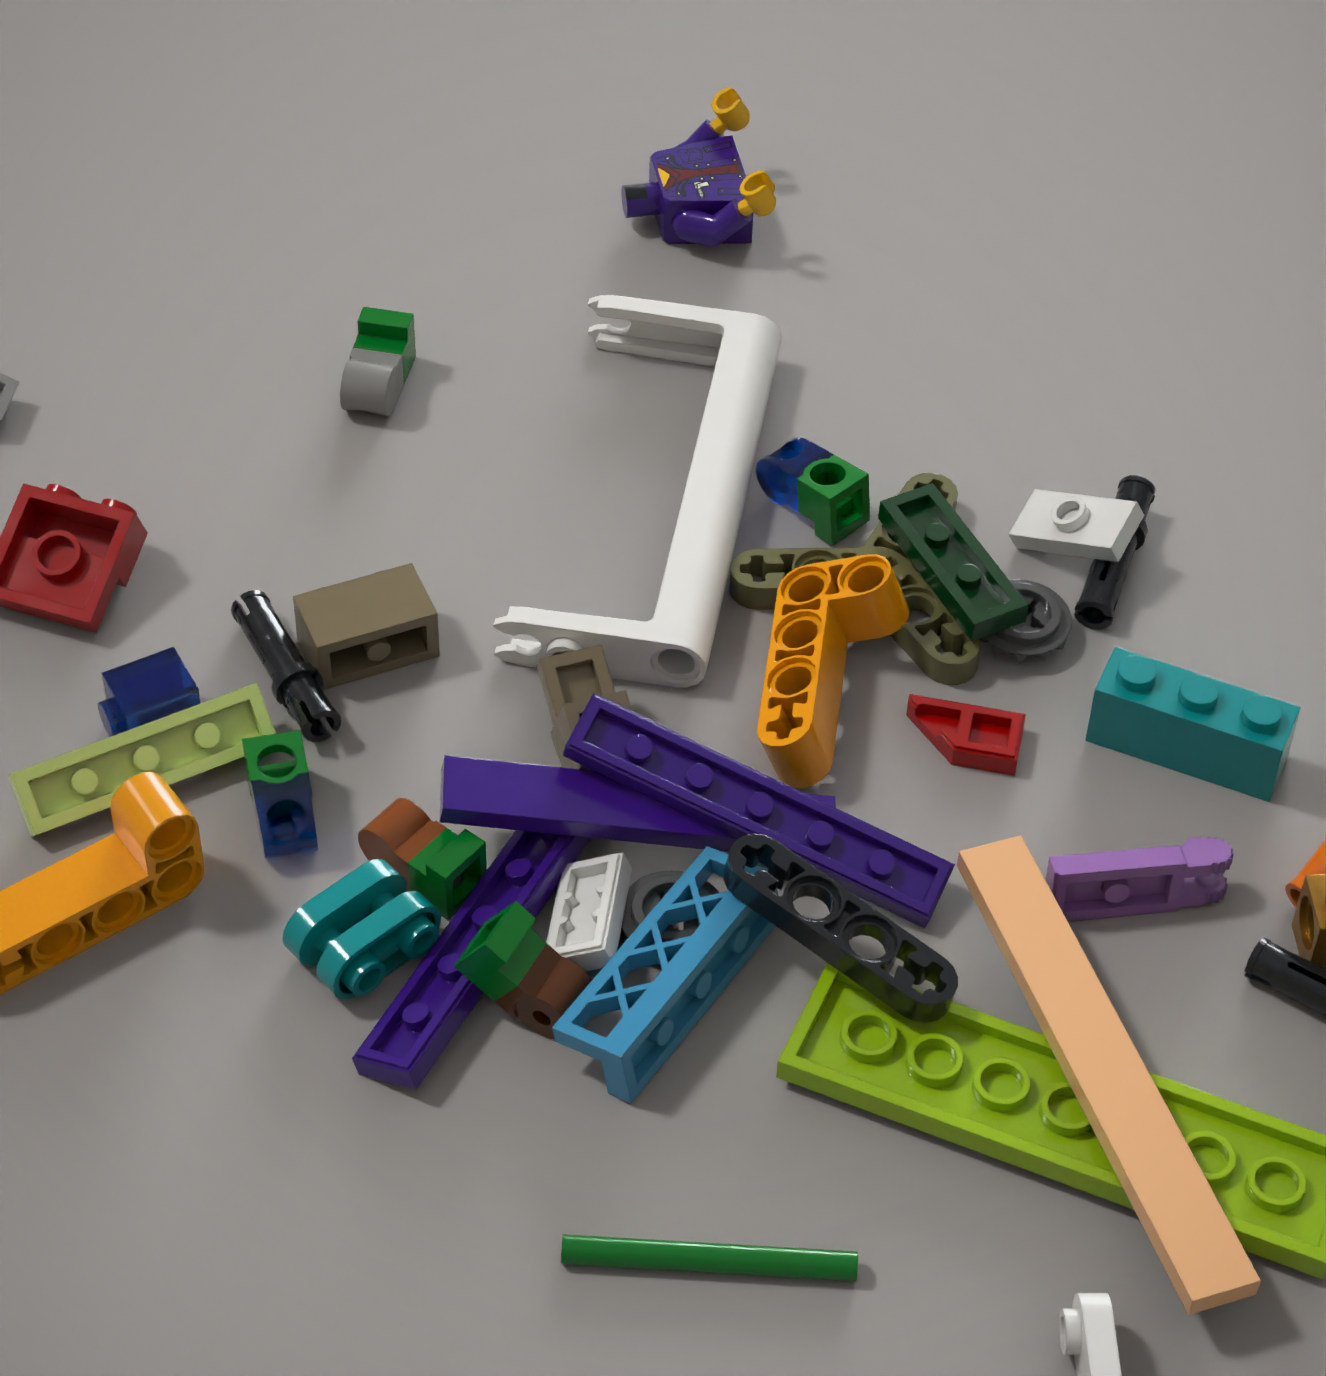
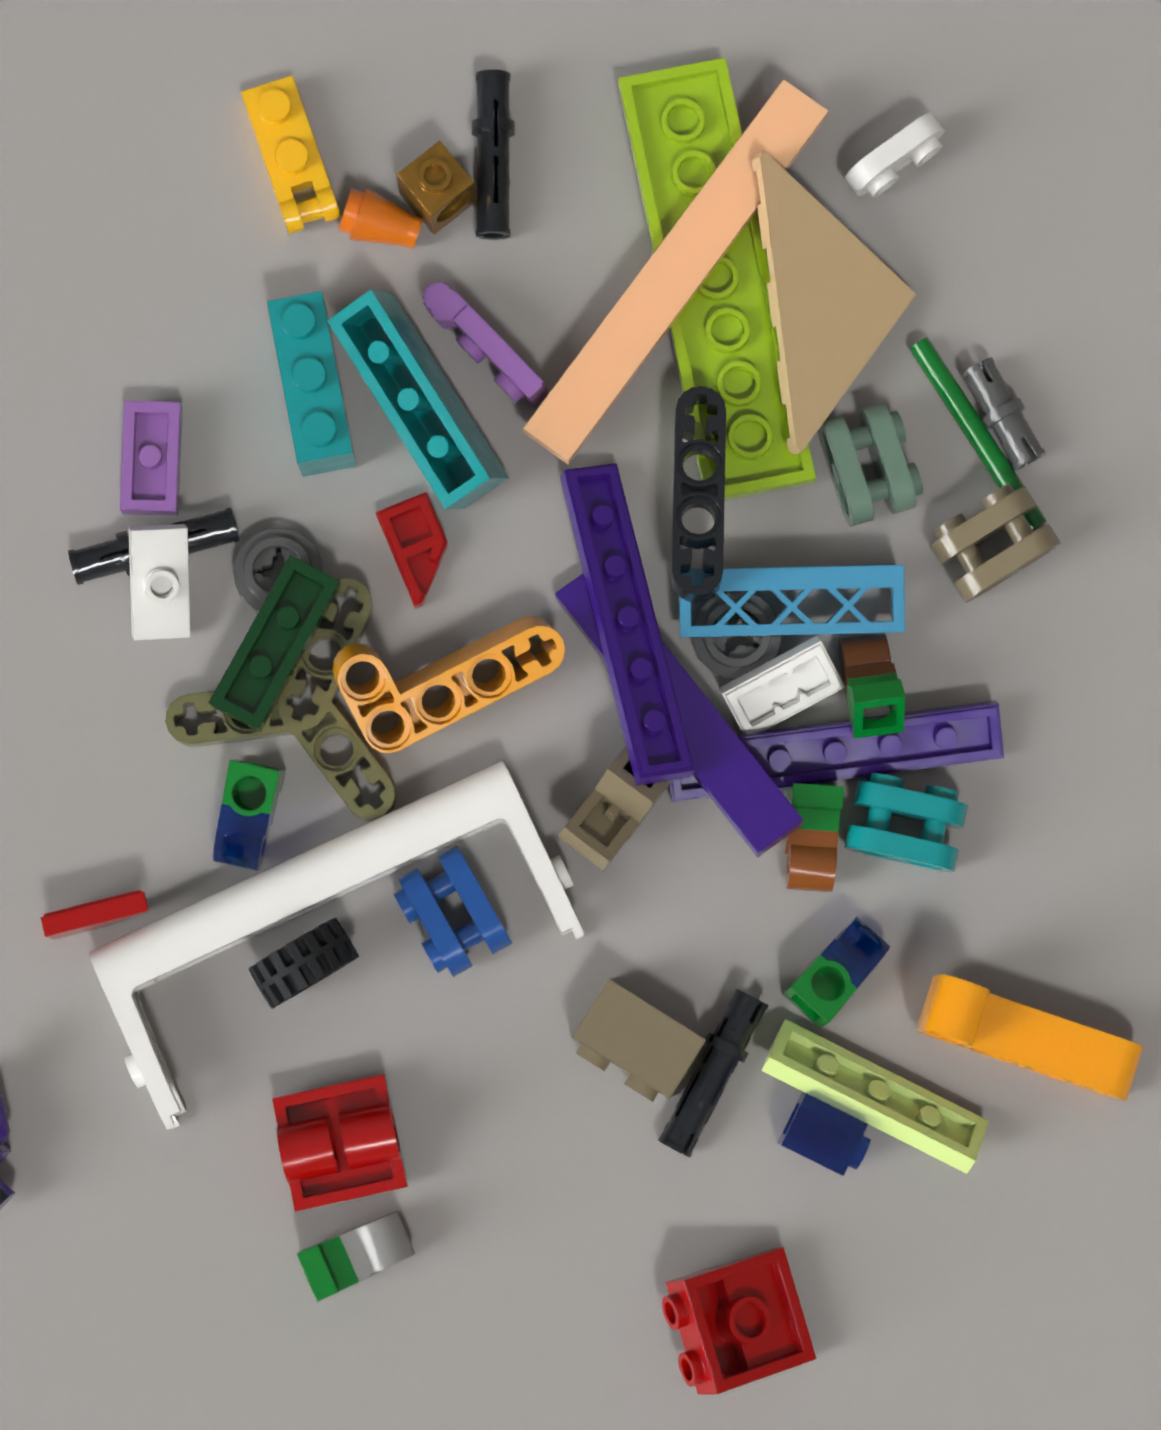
camera: 130 degrees left, 35 degrees up
none -> red tile [41,889,149,940]
none -> medium lavender plate [120,401,183,516]
none -> black tyre [248,917,359,1009]
none -> red plate [272,1074,408,1212]
none -> teal brick [327,289,509,510]
none -> blue brick [393,845,512,977]
none -> tan tile [752,151,916,455]
none -> sand green brick [818,403,923,527]
none -> dark tan brick [930,483,1061,603]
none -> dark grey pin [961,357,1046,471]

